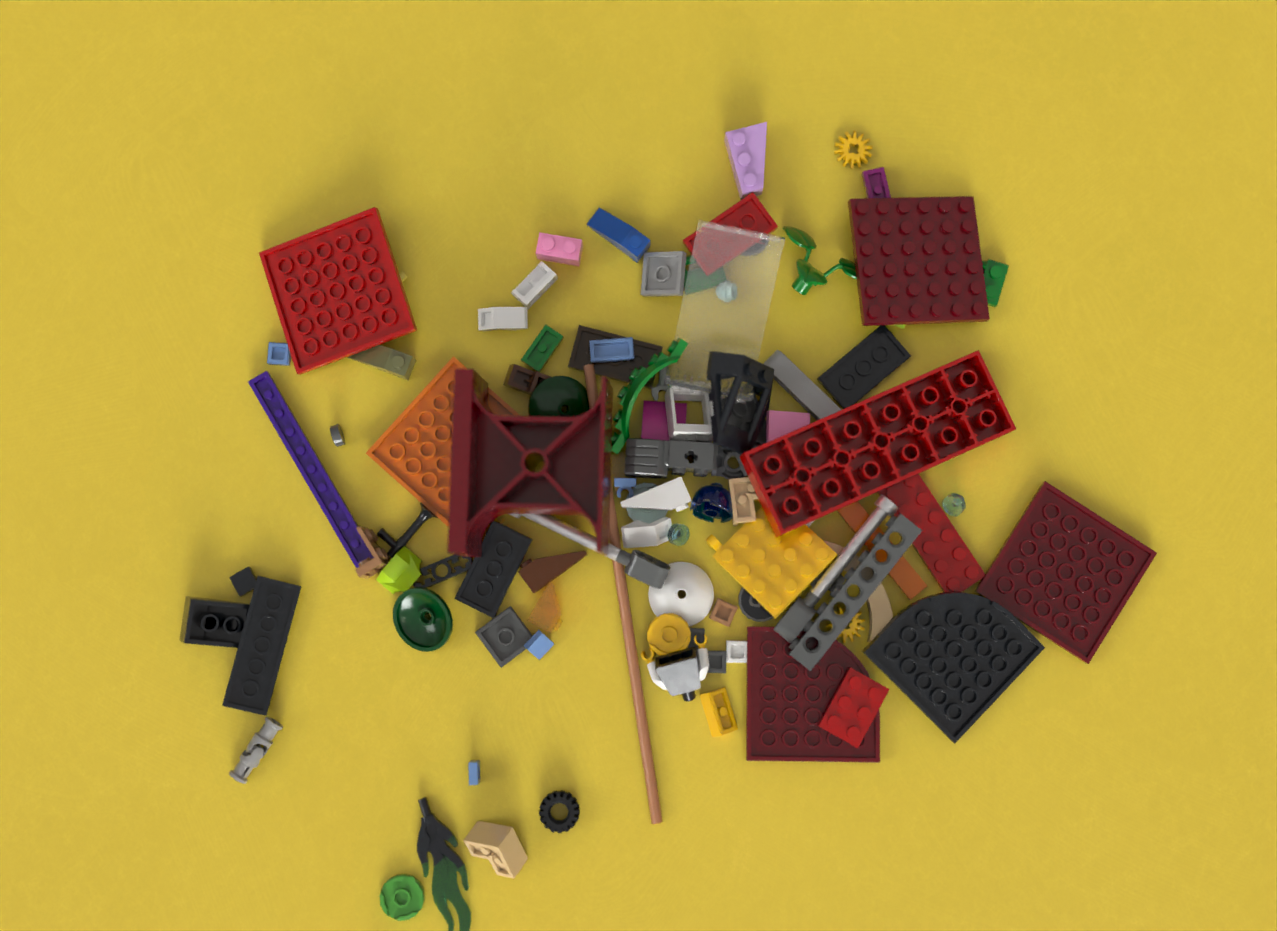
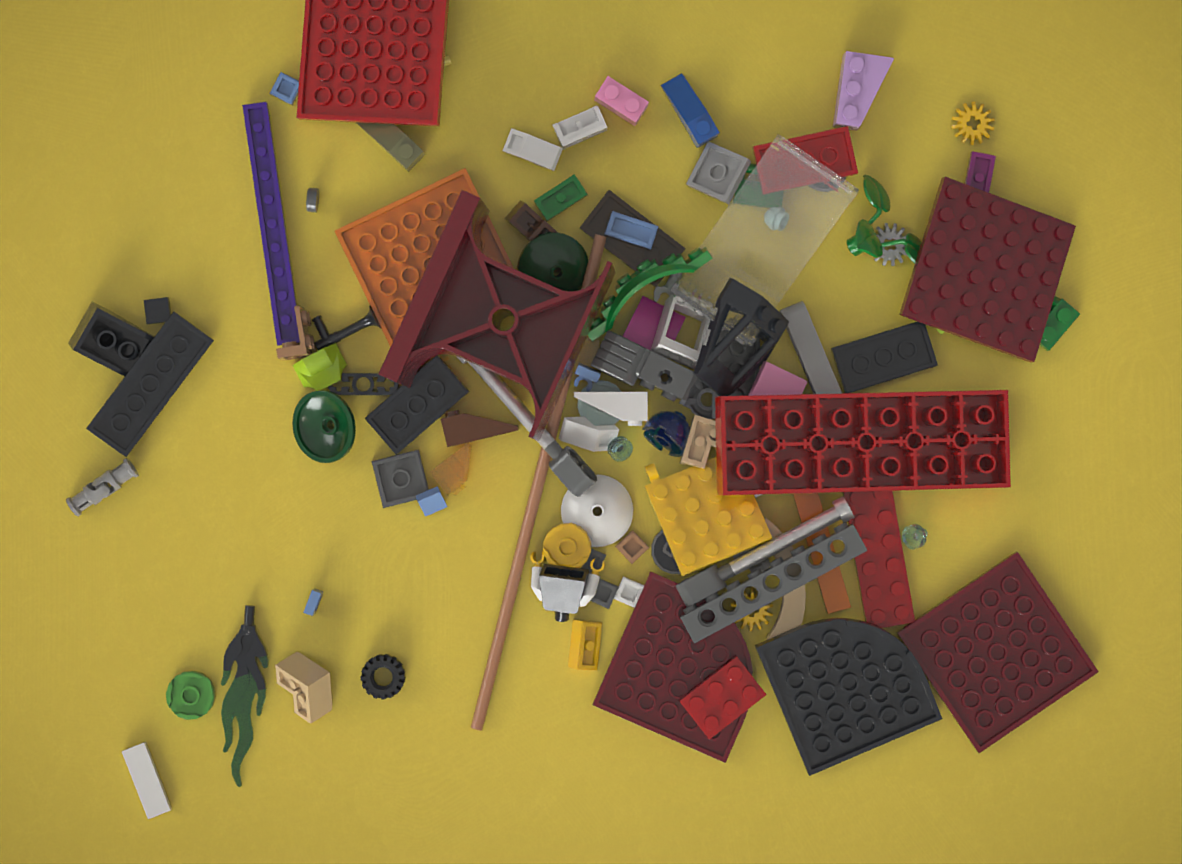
camera: 20 degrees right, 5 degrees up
none -> light grey gear [874,223,908,266]

